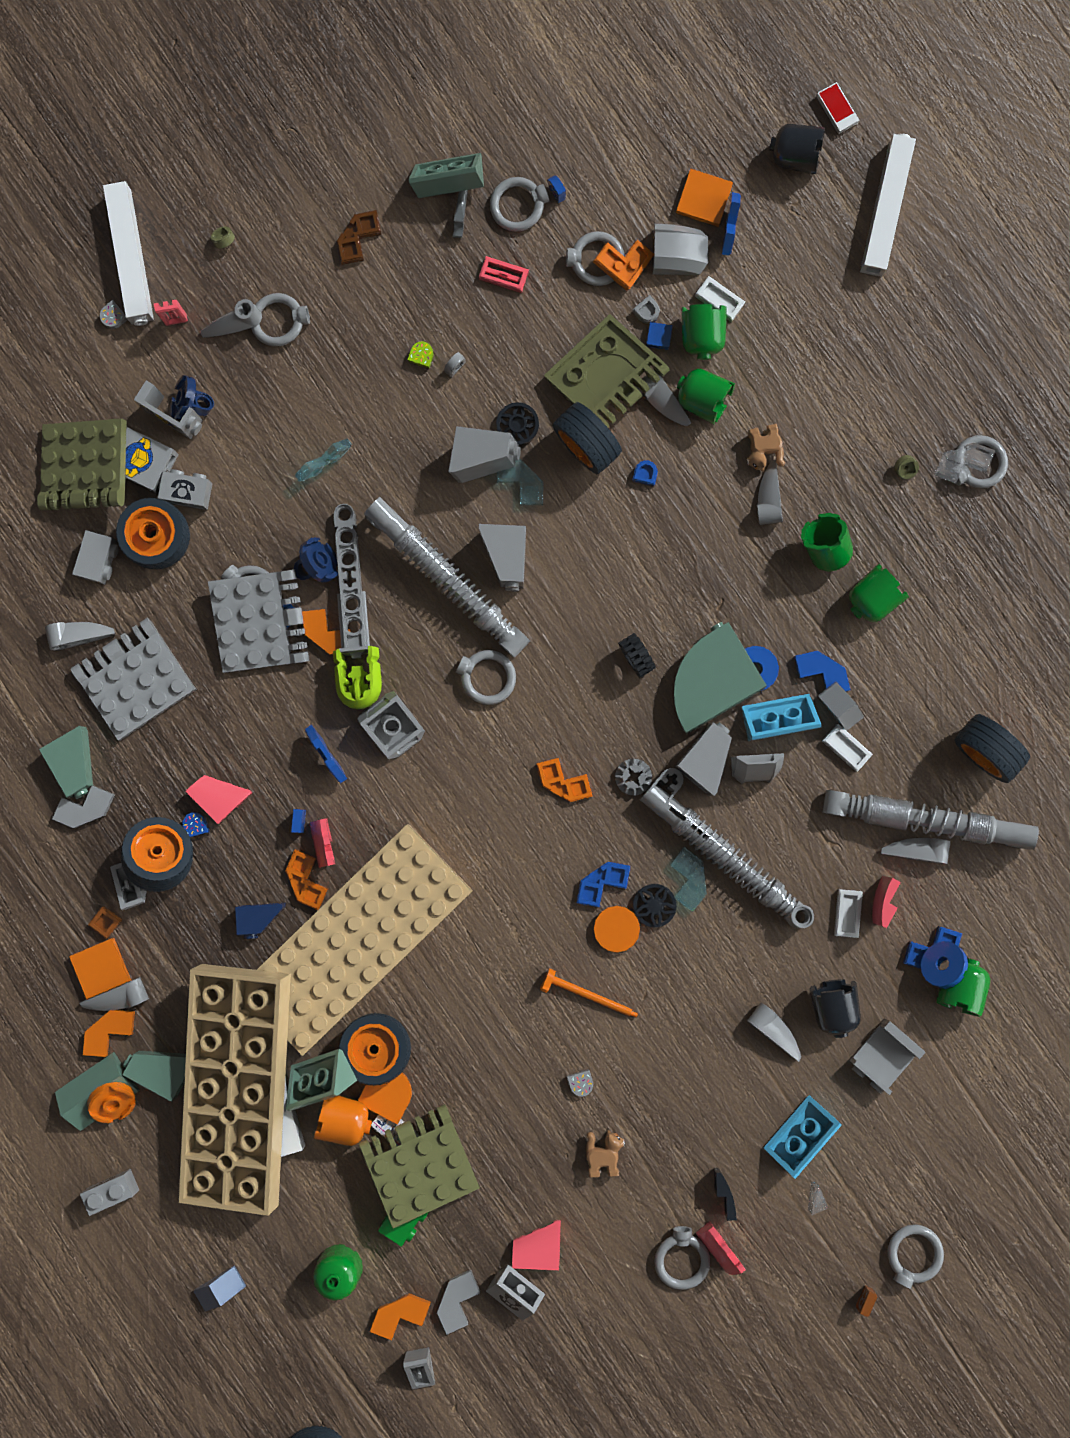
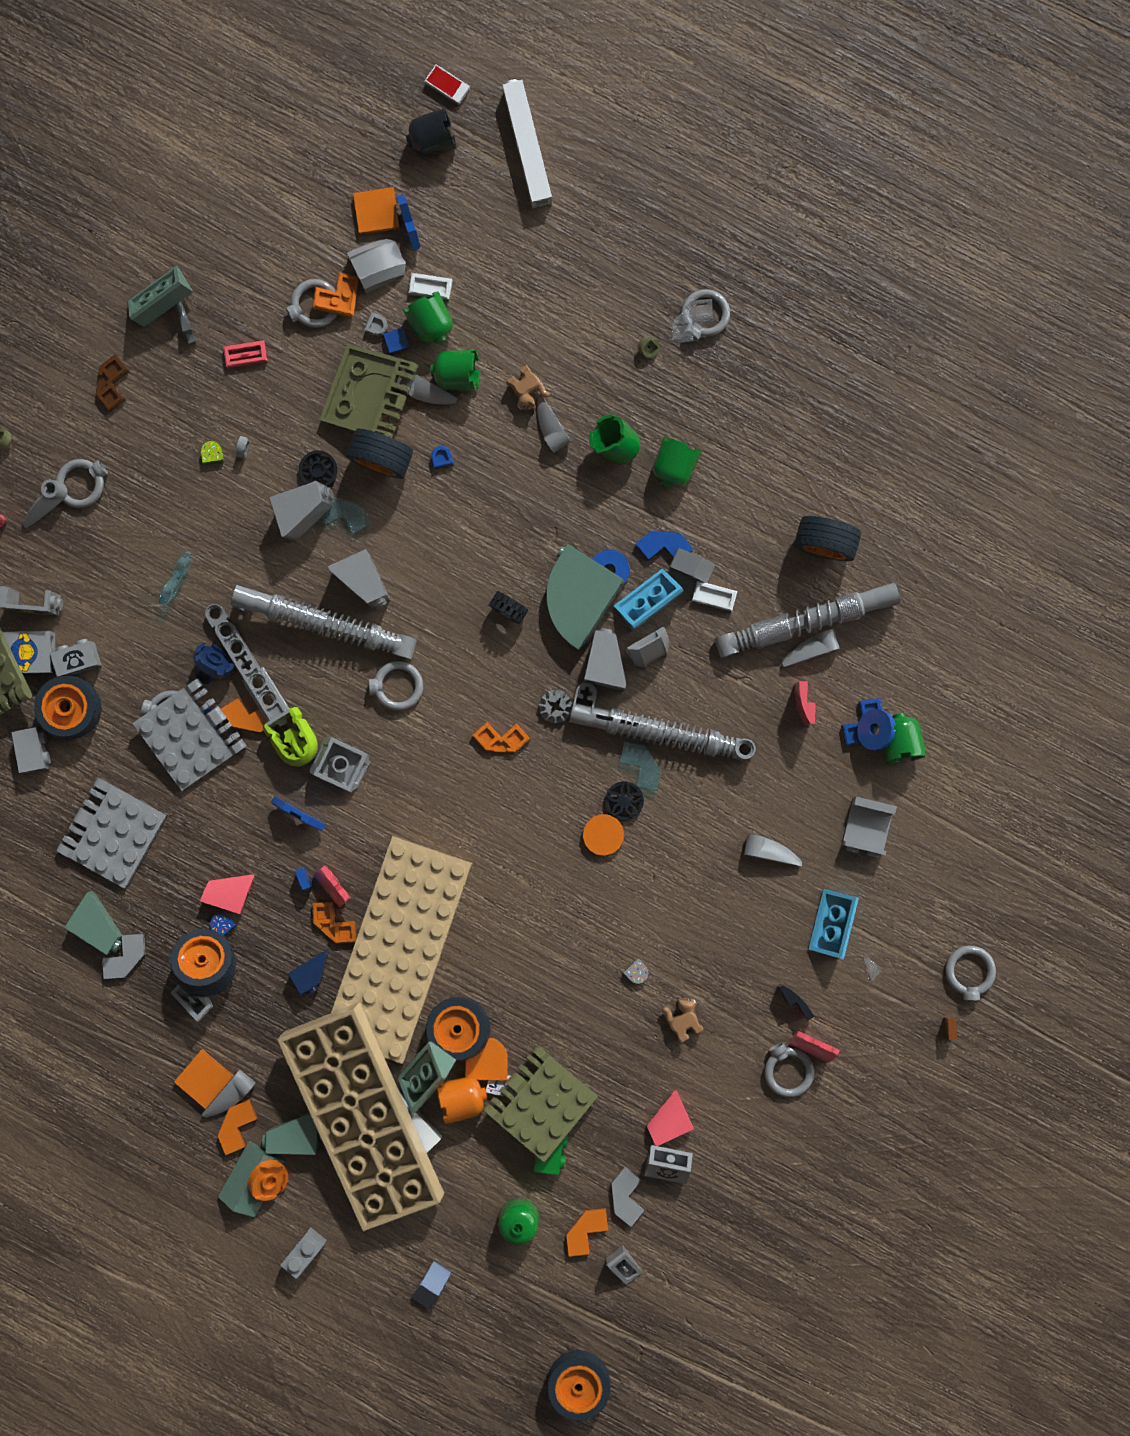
camera: 30 degrees left, 0 degrees up
light grey piece [45,622,116,651] -> none
dark orange tile [88,906,122,939] -> none
dark blue tile [170,375,214,421] -> none
light grey piece [490,177,549,232] -> none
orange piece [540,968,638,1018] -> none
blue tile [547,175,566,203] -> none
blue tile [577,861,630,907] -> none
black cylinder [810,979,861,1038] -> none
white tile [834,889,862,938] -> none

